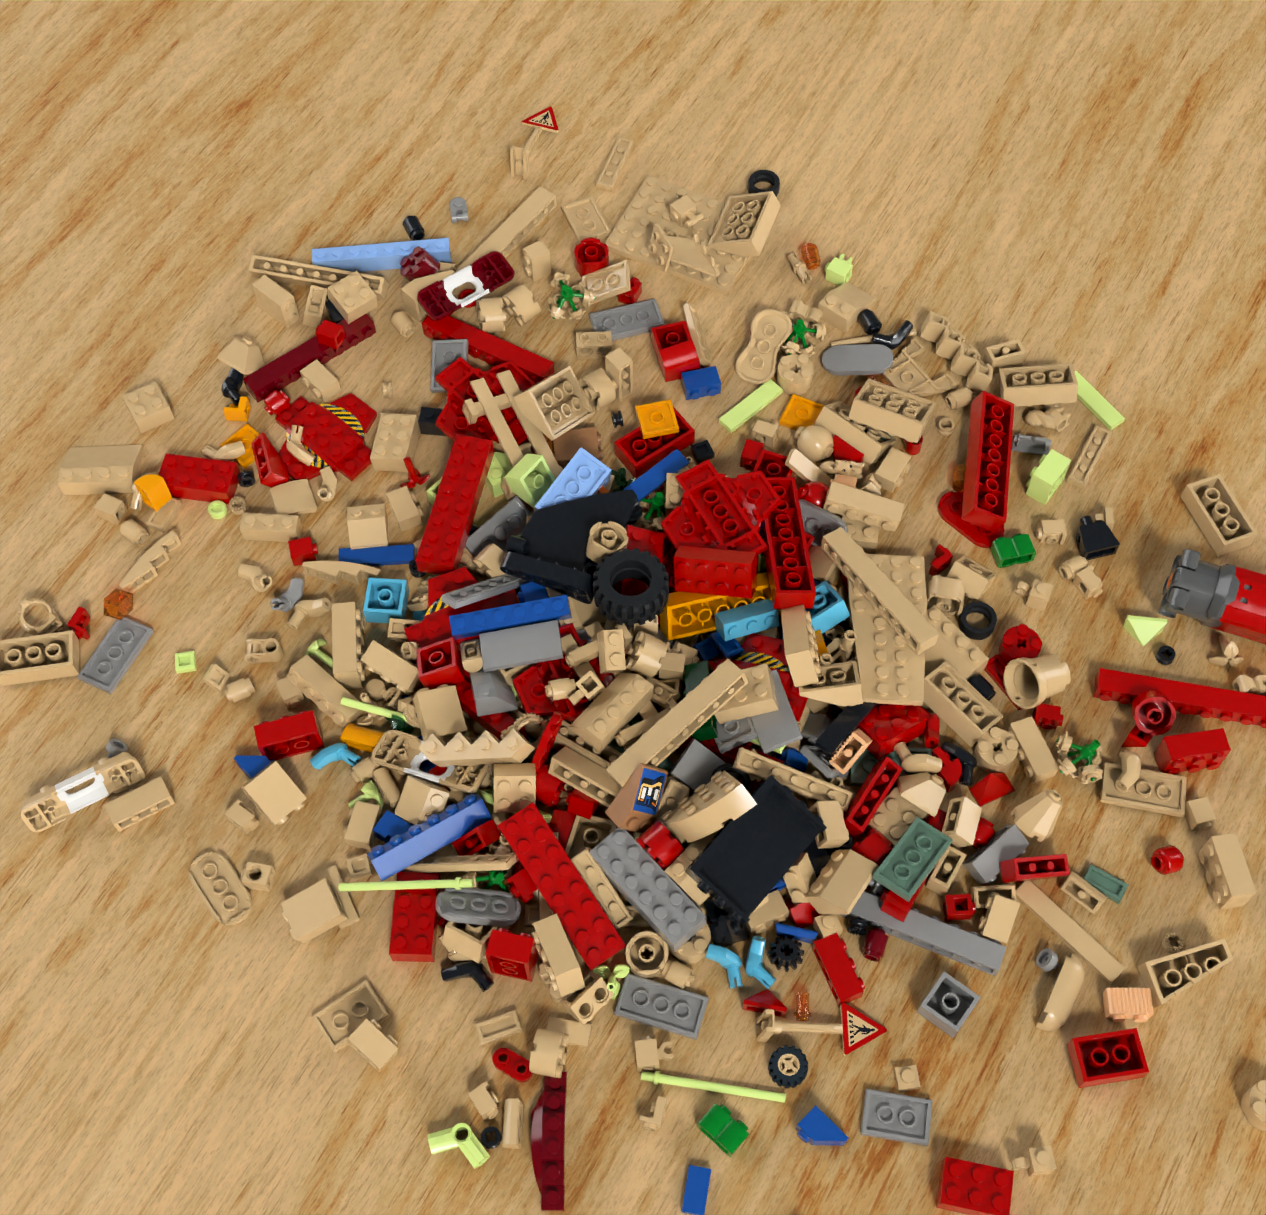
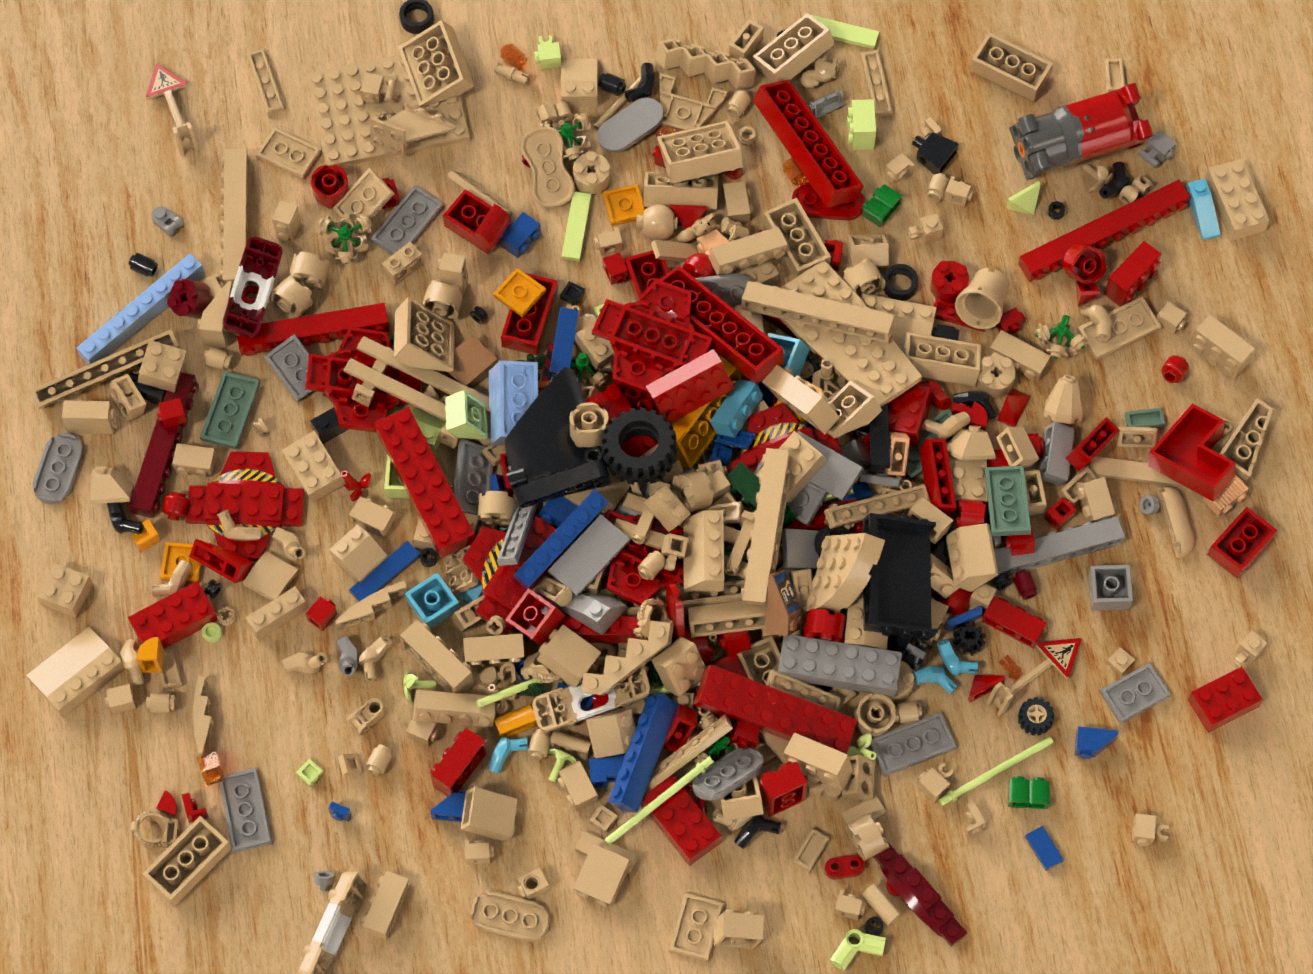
camera: 40 degrees left, 5 degrees up
none -> light grey tile [33,433,84,504]
none -> red tile [156,790,177,817]
none -> sand green plate [200,371,260,450]
none -> blue plate [328,802,352,822]
none -> tan brick [763,198,831,278]
none -> black arm [1099,162,1130,199]
none -> red piece [1148,403,1236,502]

